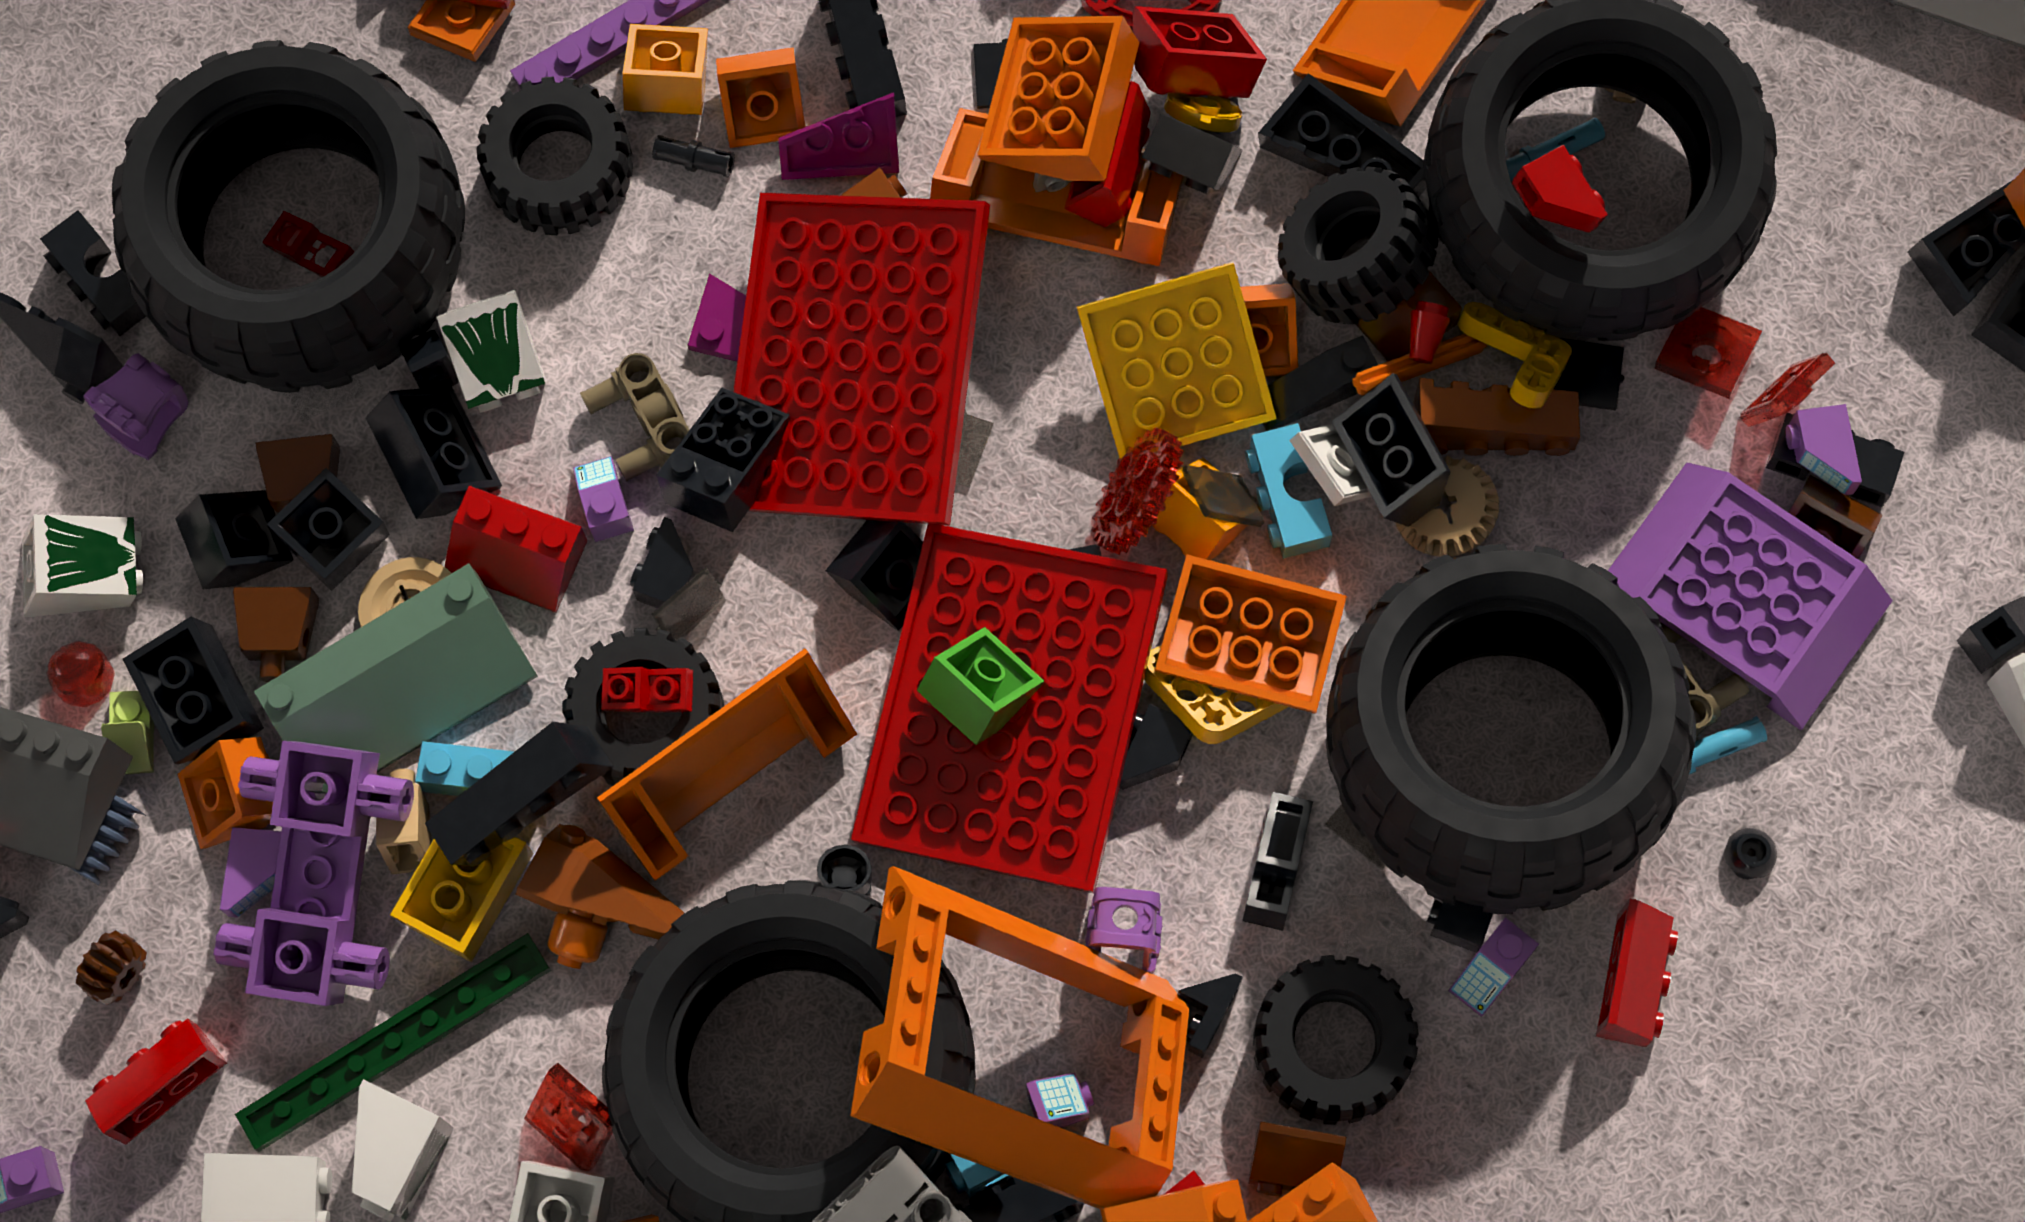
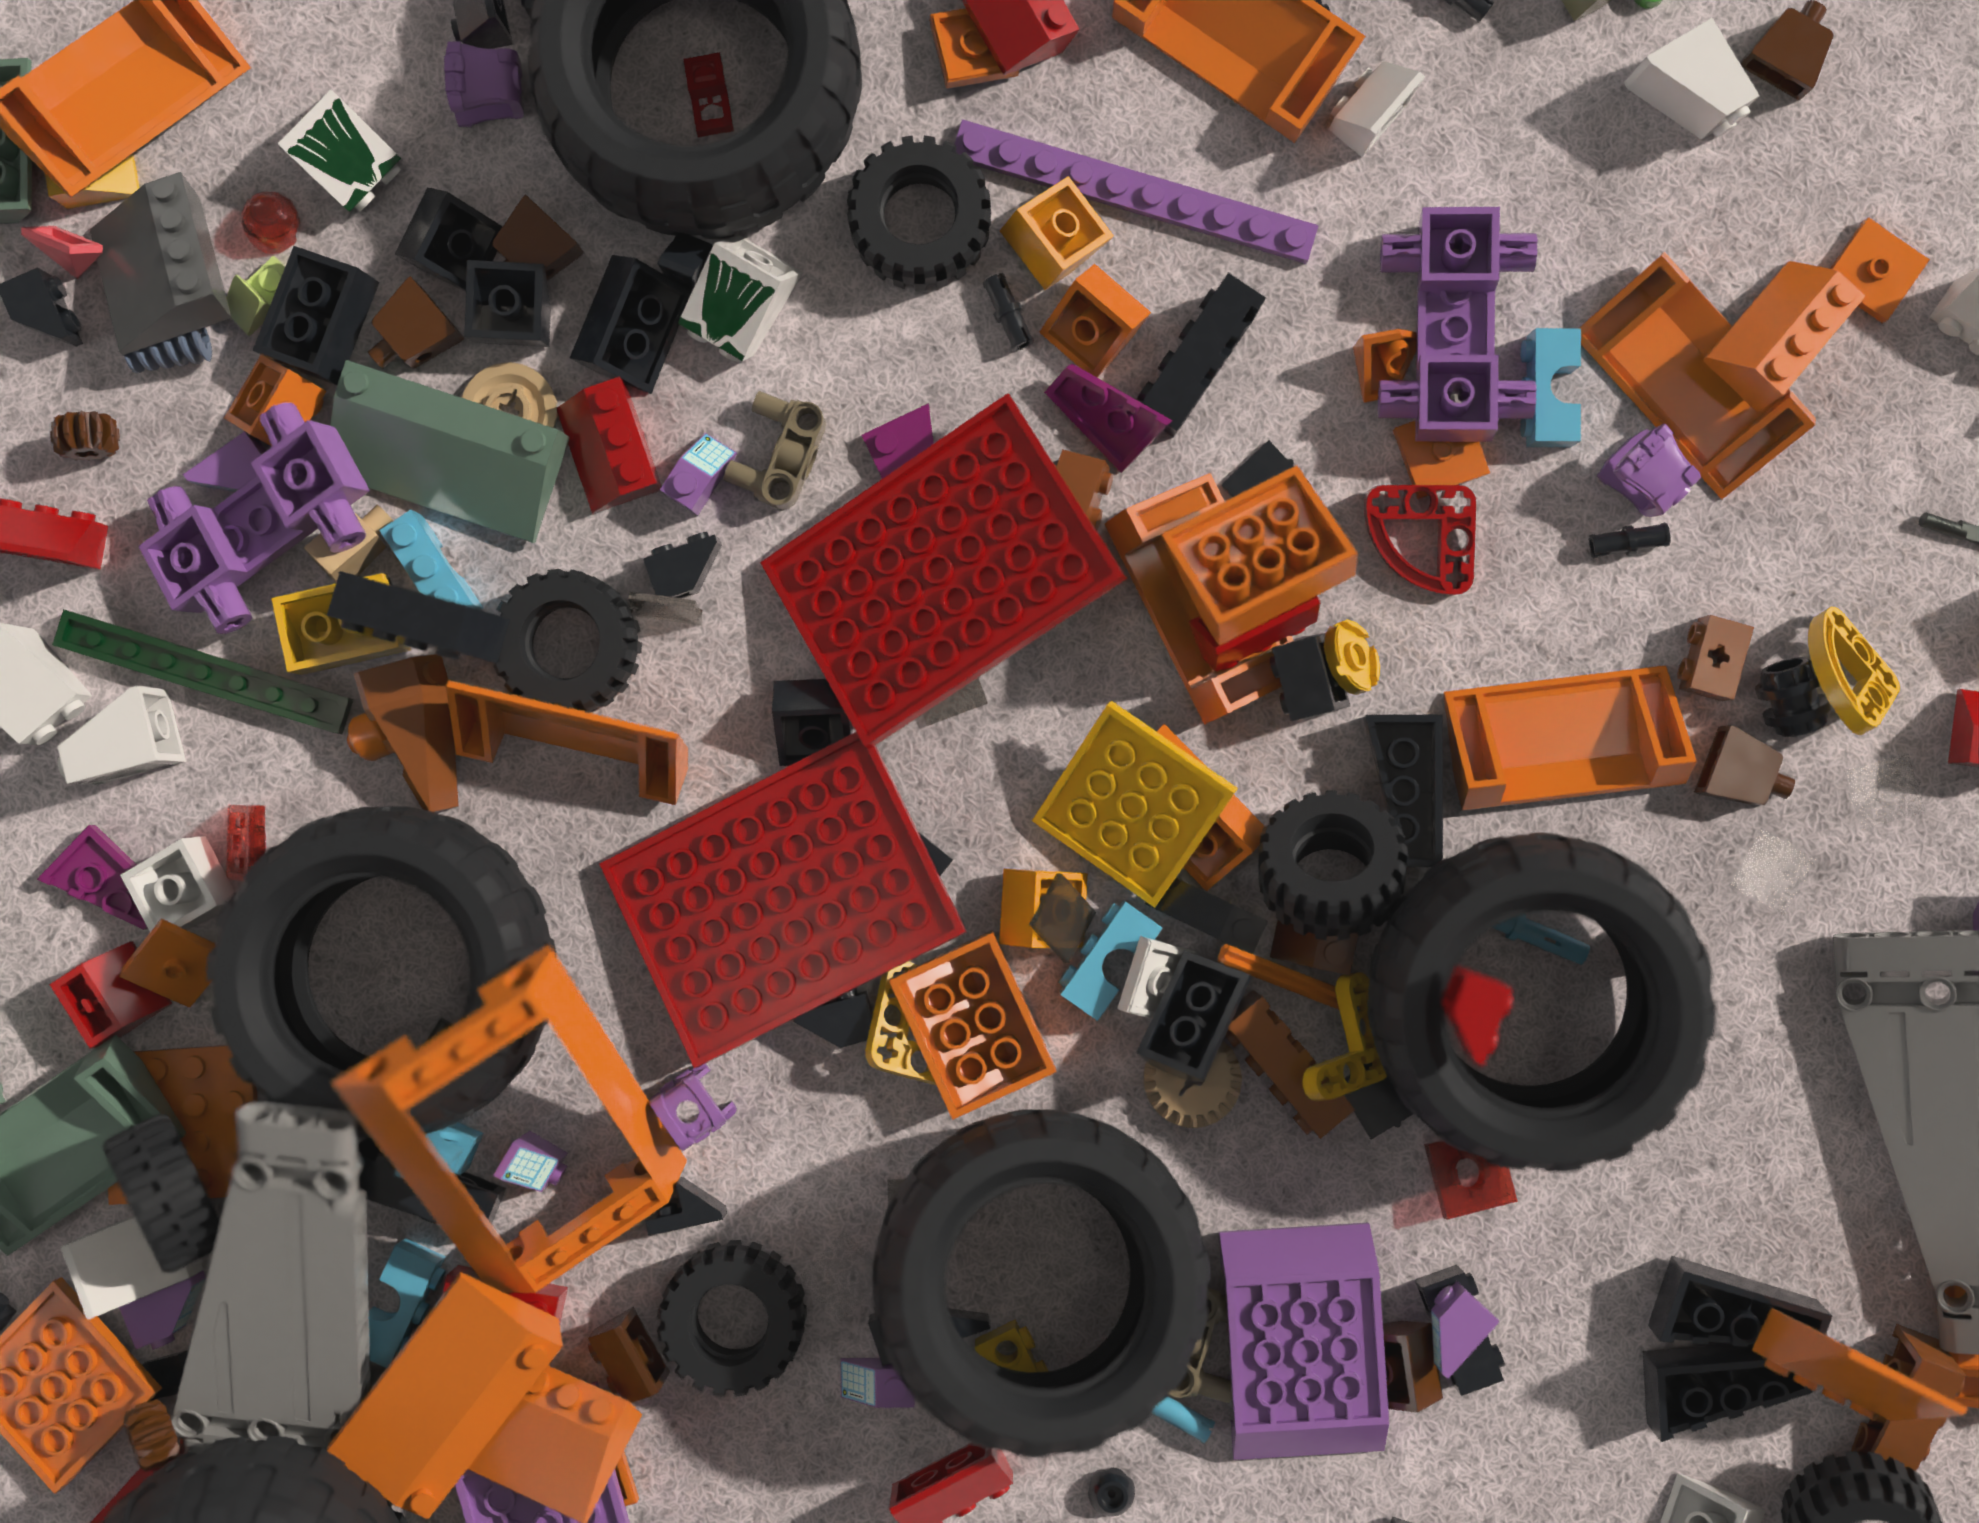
camera: 50 degrees right, 15 degrees up
red slope [601,667,693,712] -> none
black slope [656,387,790,532] -> none
black wheel [817,844,872,897] -> none
bright green slope [917,627,1044,745] -> none
clear red gear [1091,427,1184,555] -> none
red slope [1133,6,1267,99] -> none
black slope [1242,792,1313,931] -> none
red cone [1408,301,1451,364] -> none
clear red piece [1739,353,1835,427] -> none

